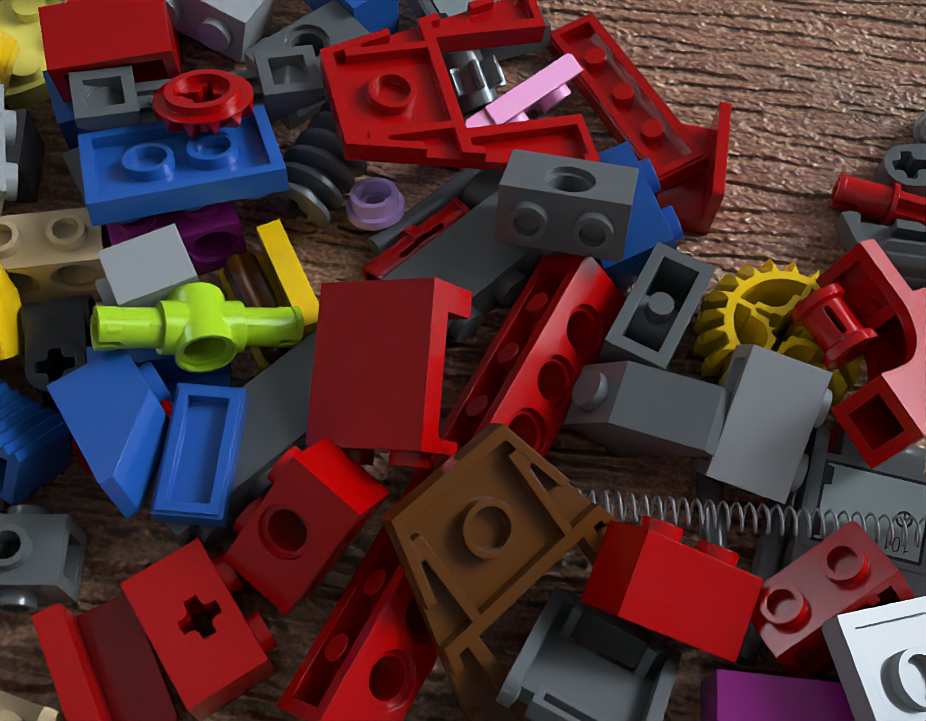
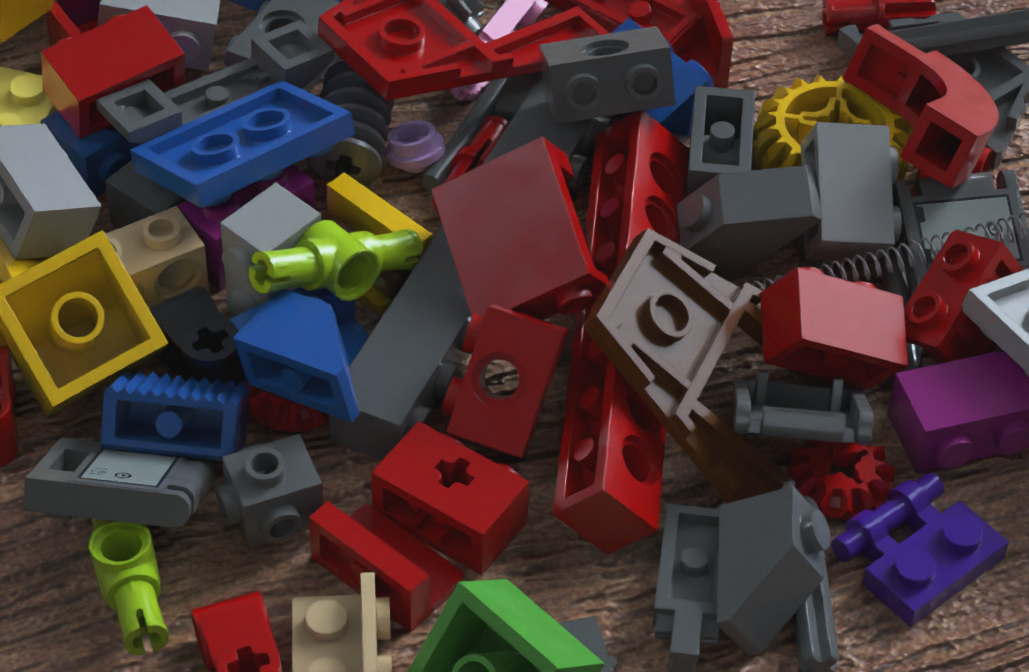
camera: 20 degrees left, 15 degrees down
blue tile [150,383,249,527] -> none
red gear [152,69,254,137] -> none
red bush [789,283,879,371] -> none

